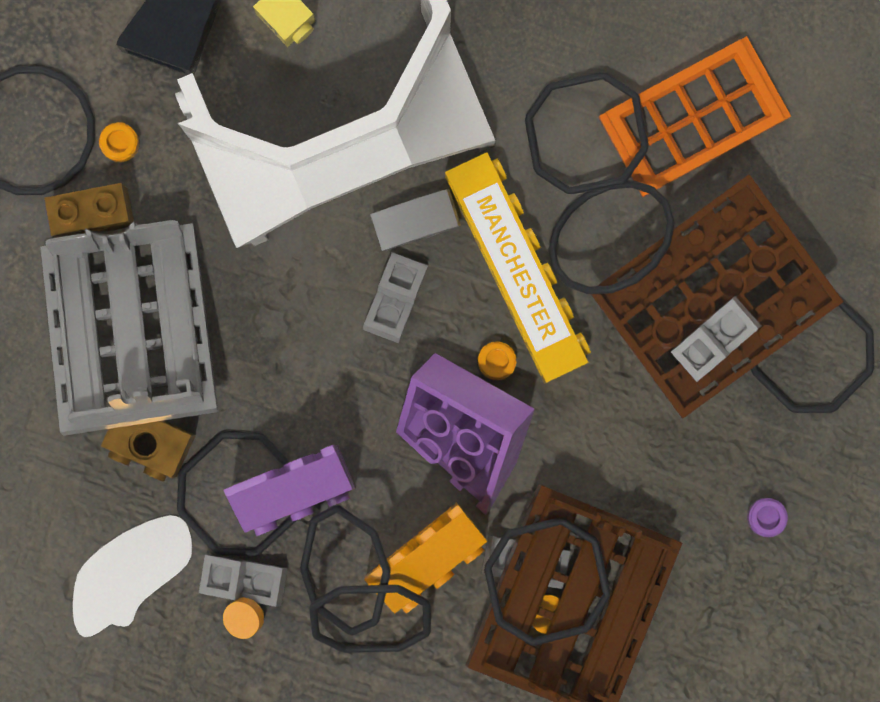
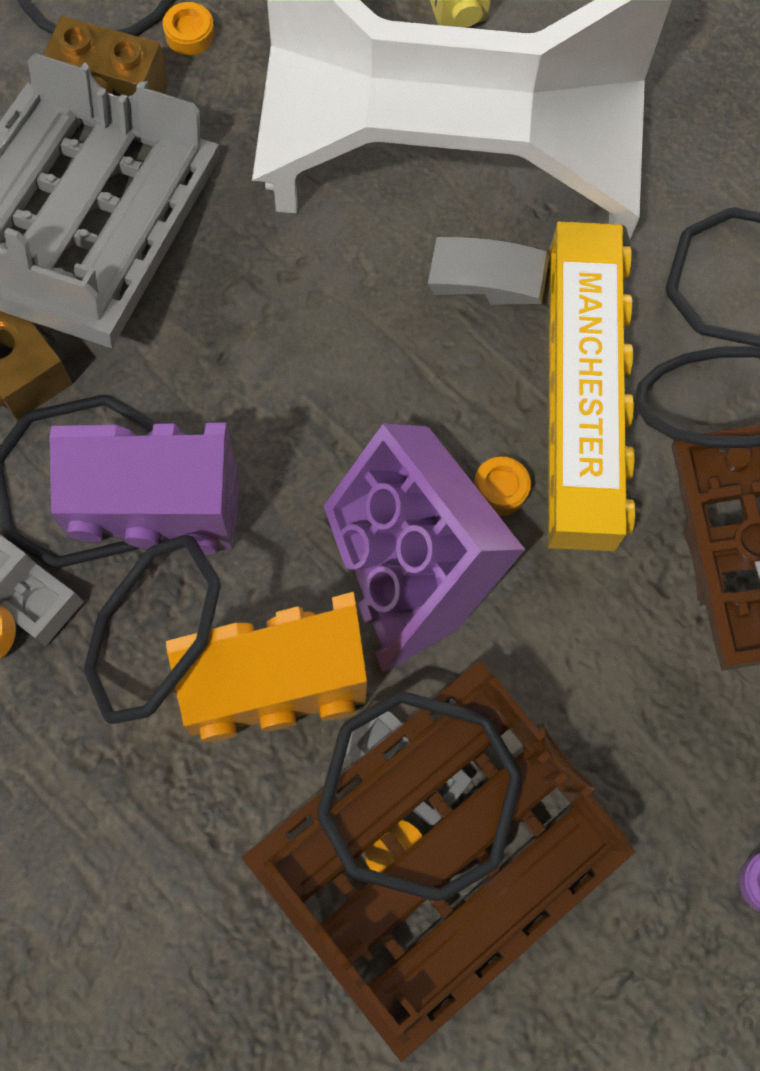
camera: 25 degrees right, 15 degrees down
black piece [309,585,431,653] -> none
light grey slope [363,252,428,343] -> none

